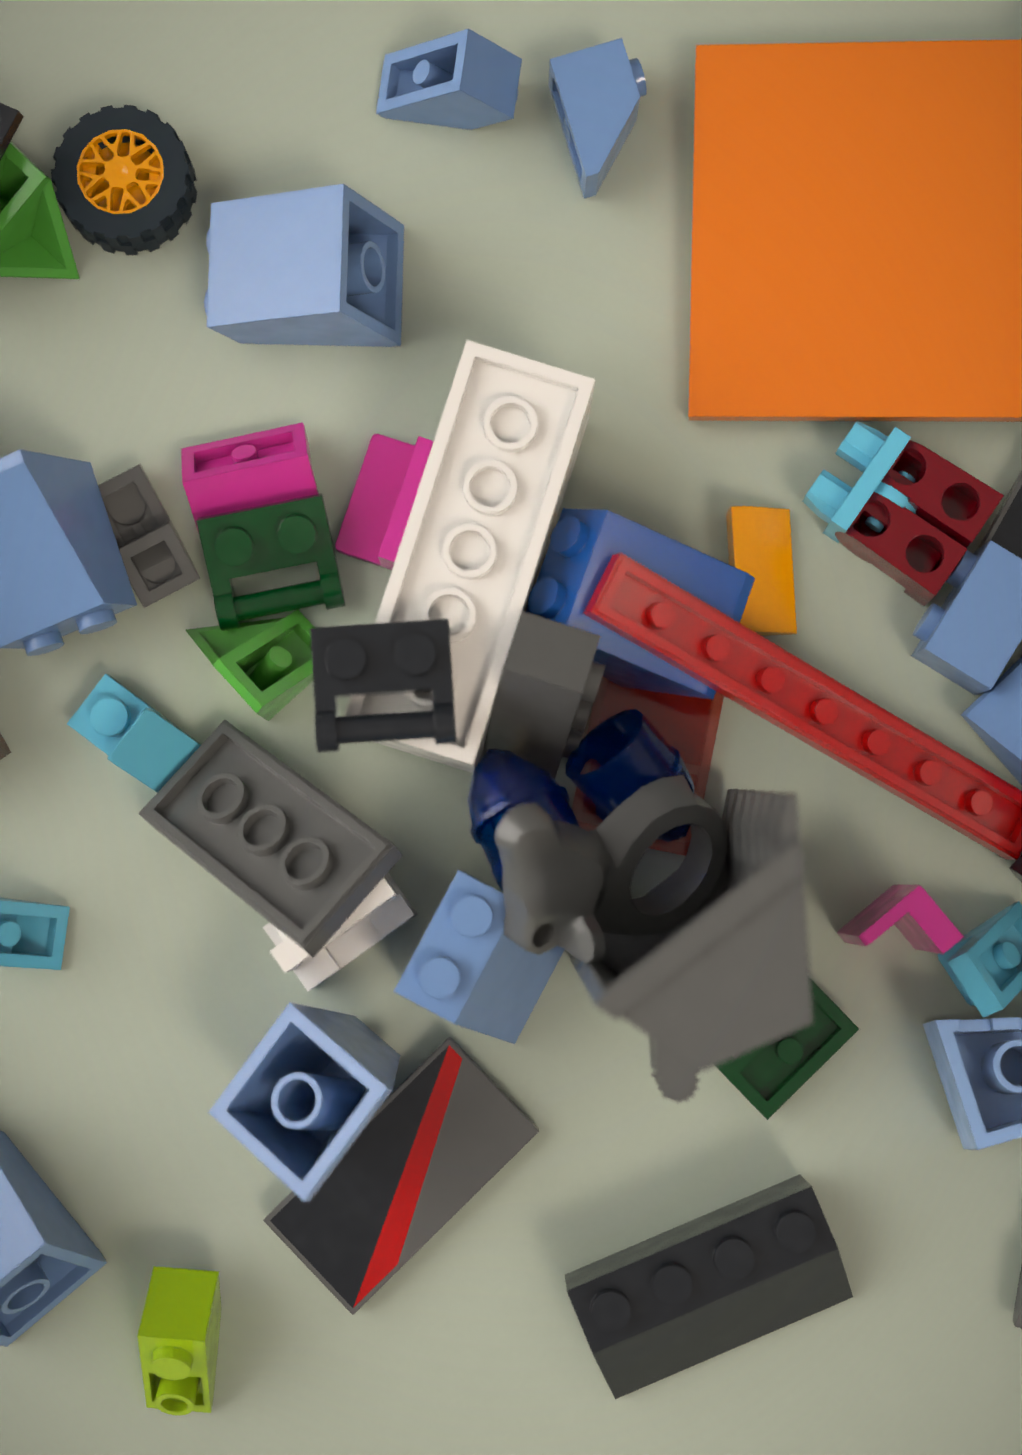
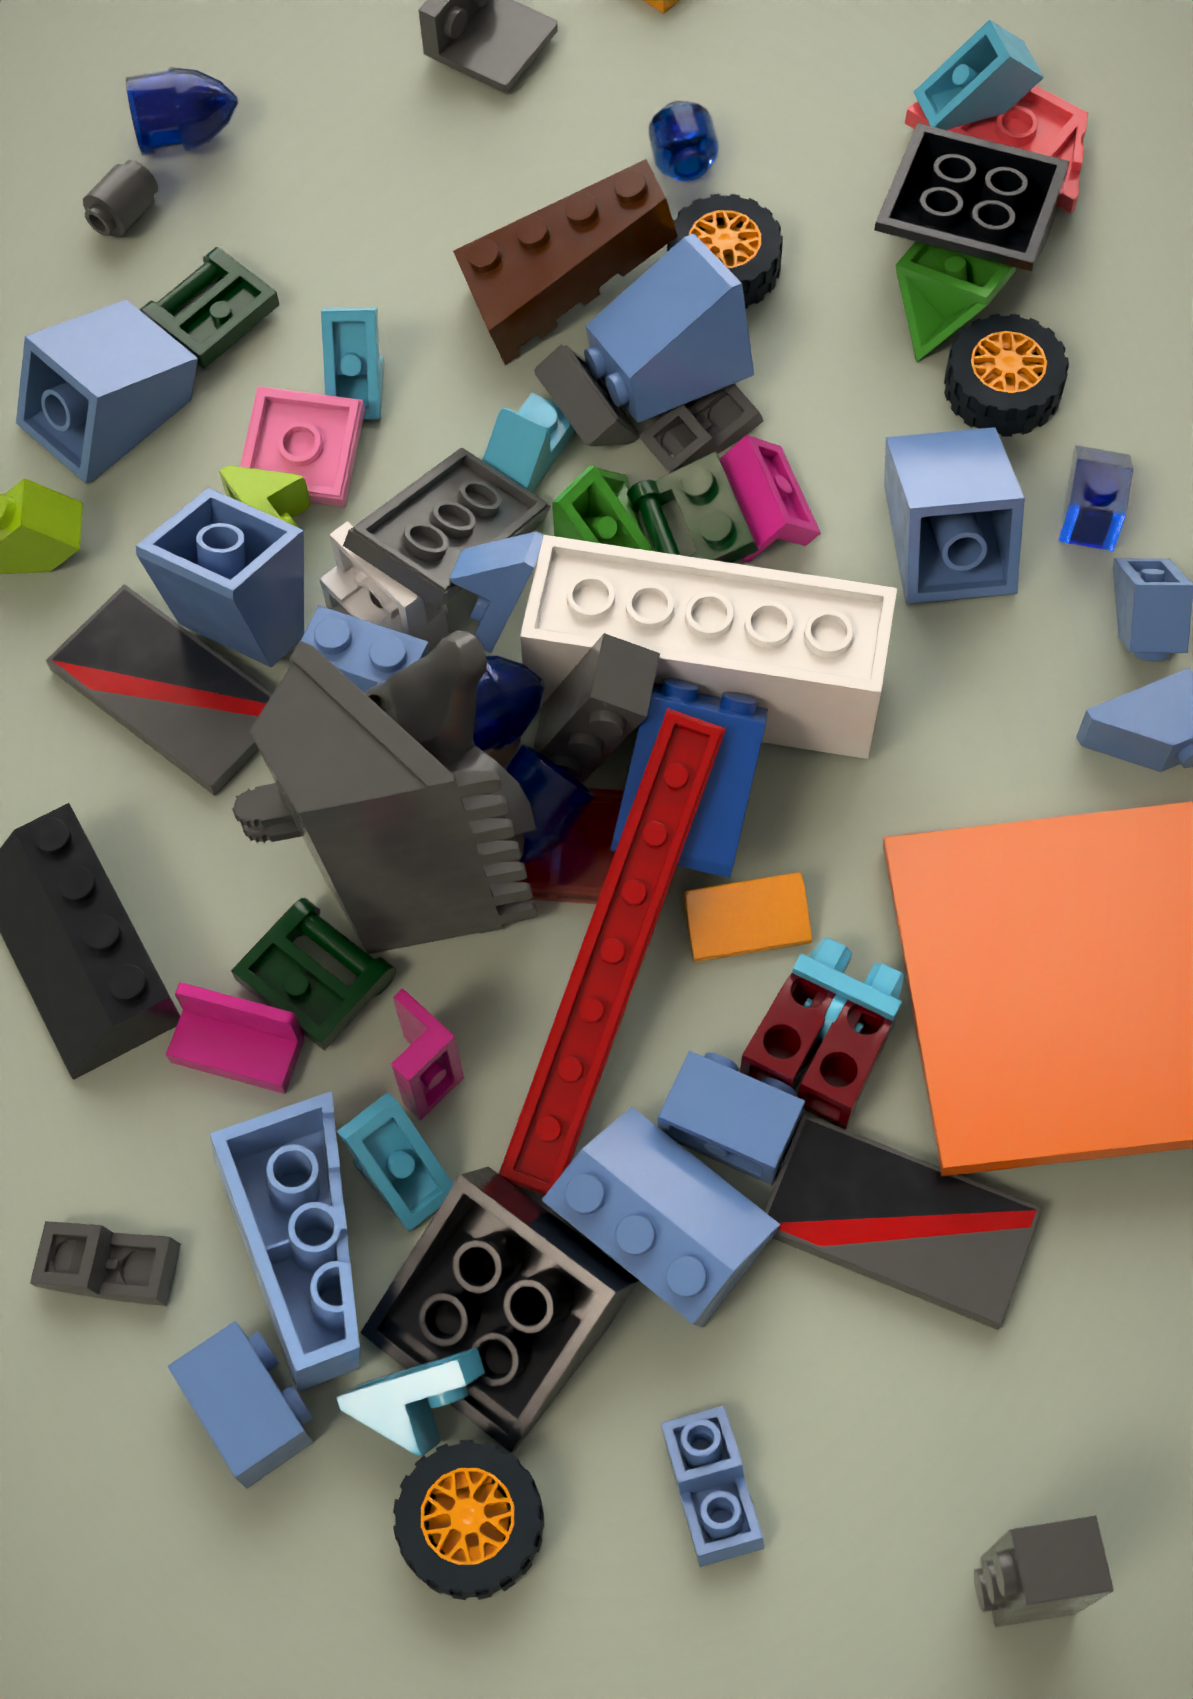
camera: 85 degrees right, 20 degrees down
black plate [310,619,457,753] -> none
none -> dark pink panel [166,982,305,1094]
none -> lime slope [219,465,311,527]
none -> bright pink tile [240,386,366,507]
none -> medium blue slope [450,531,543,653]
none -> dark grey slope [534,344,639,447]
none -> clear blue slope [1058,445,1134,551]

